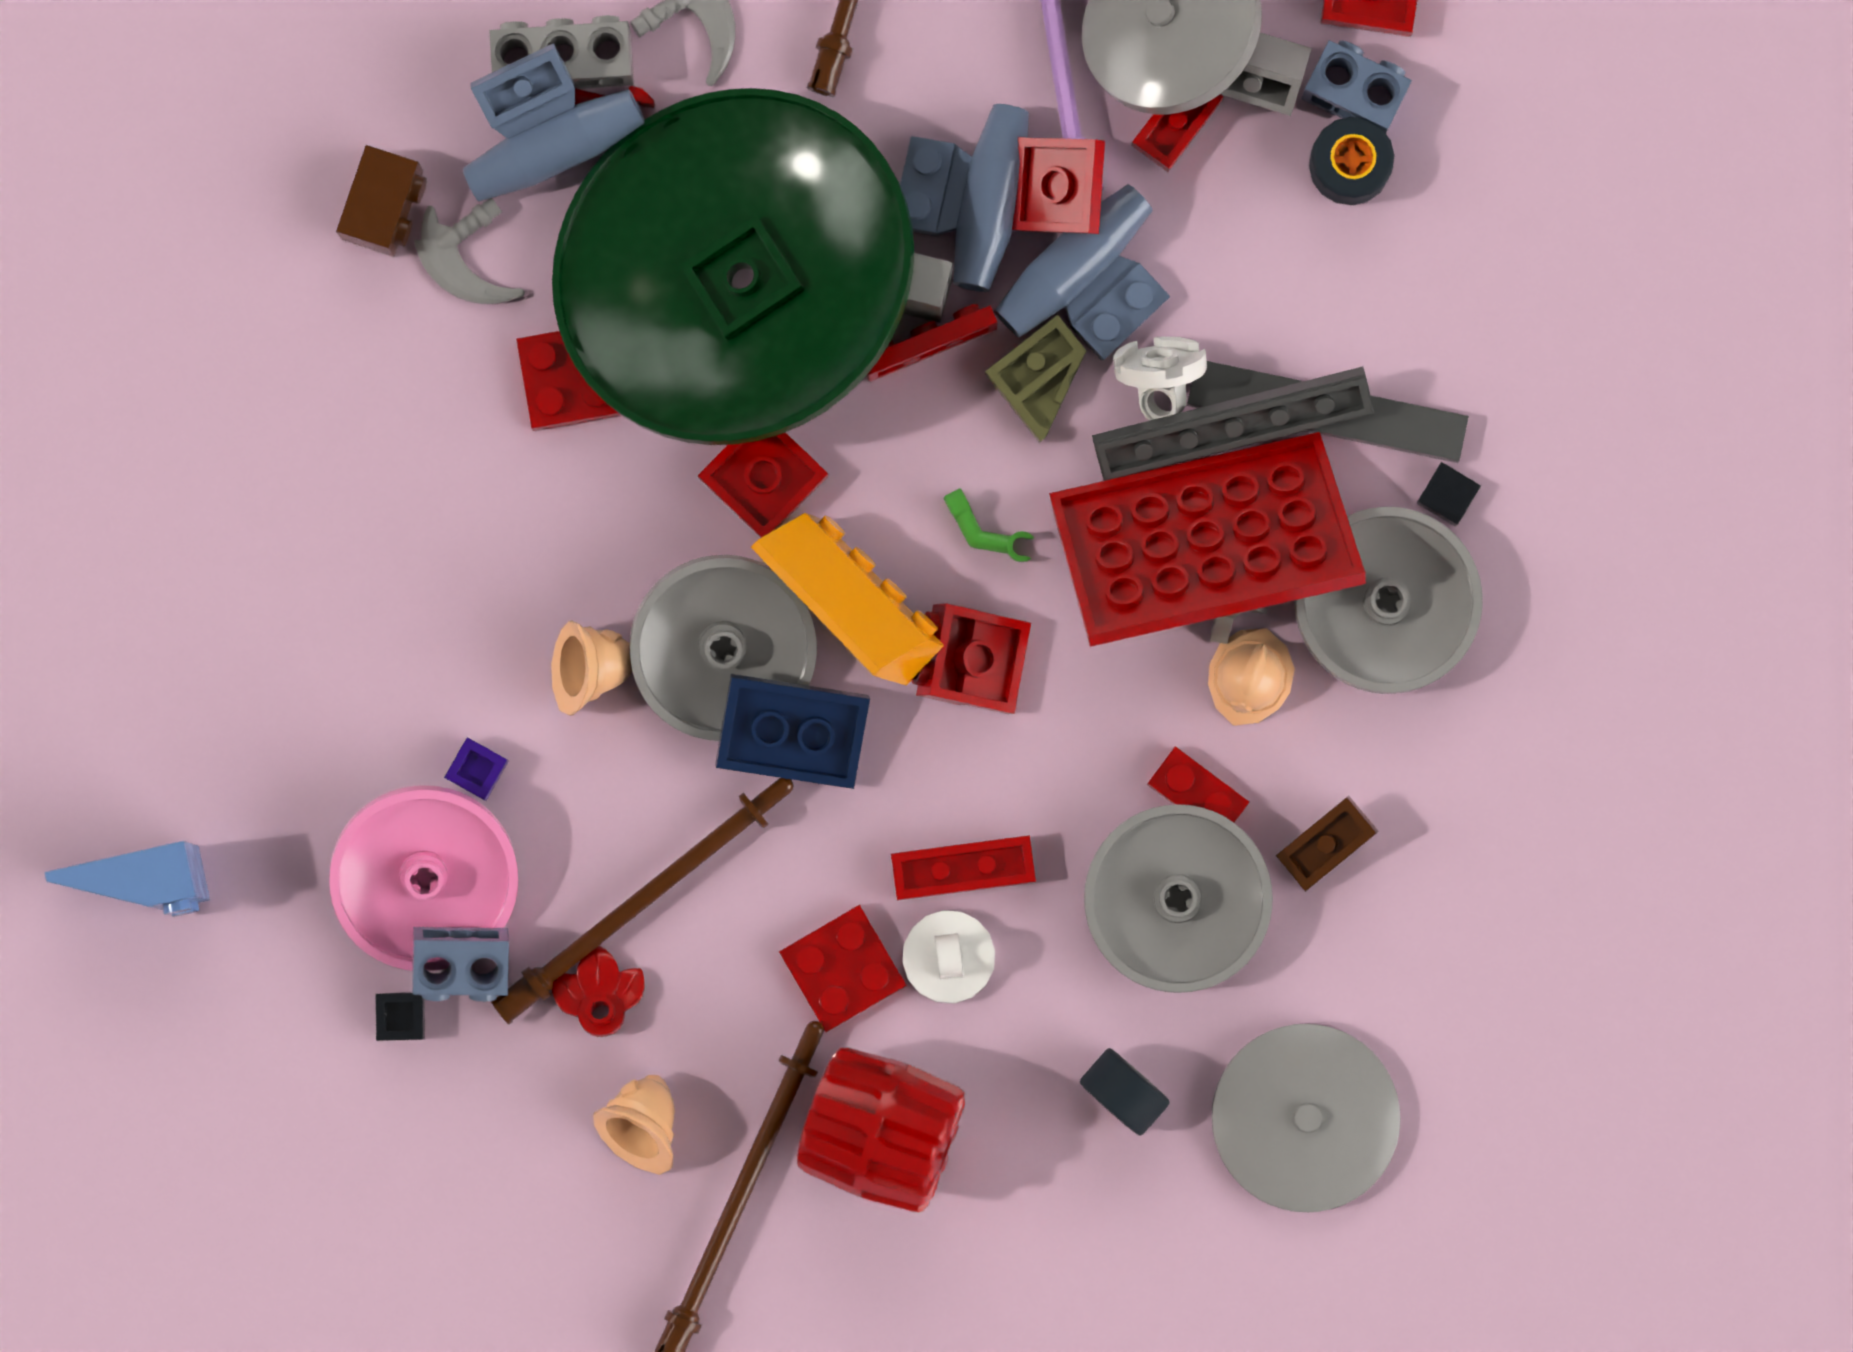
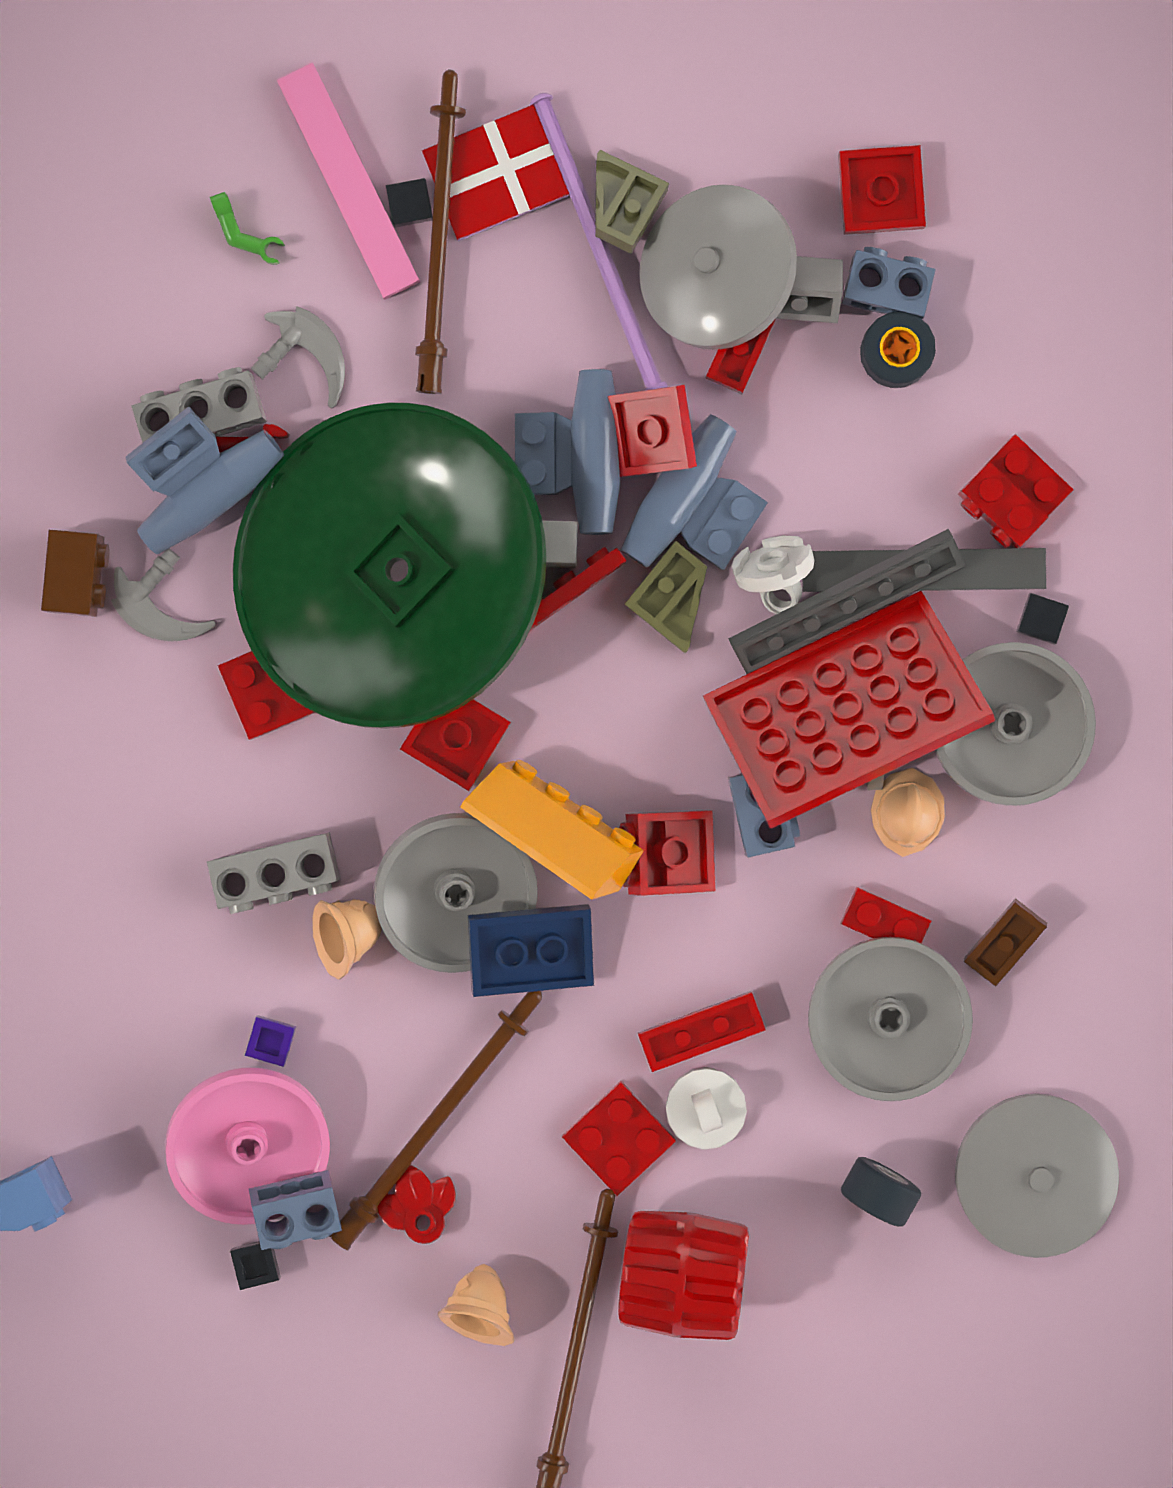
camera: 10 degrees left, 5 degrees up
bright green arm [943,488,1034,562] -> none
none -> light grey brick [207,832,340,914]
none -> sand blue brick [728,775,800,858]
none -> red plate [958,434,1074,548]

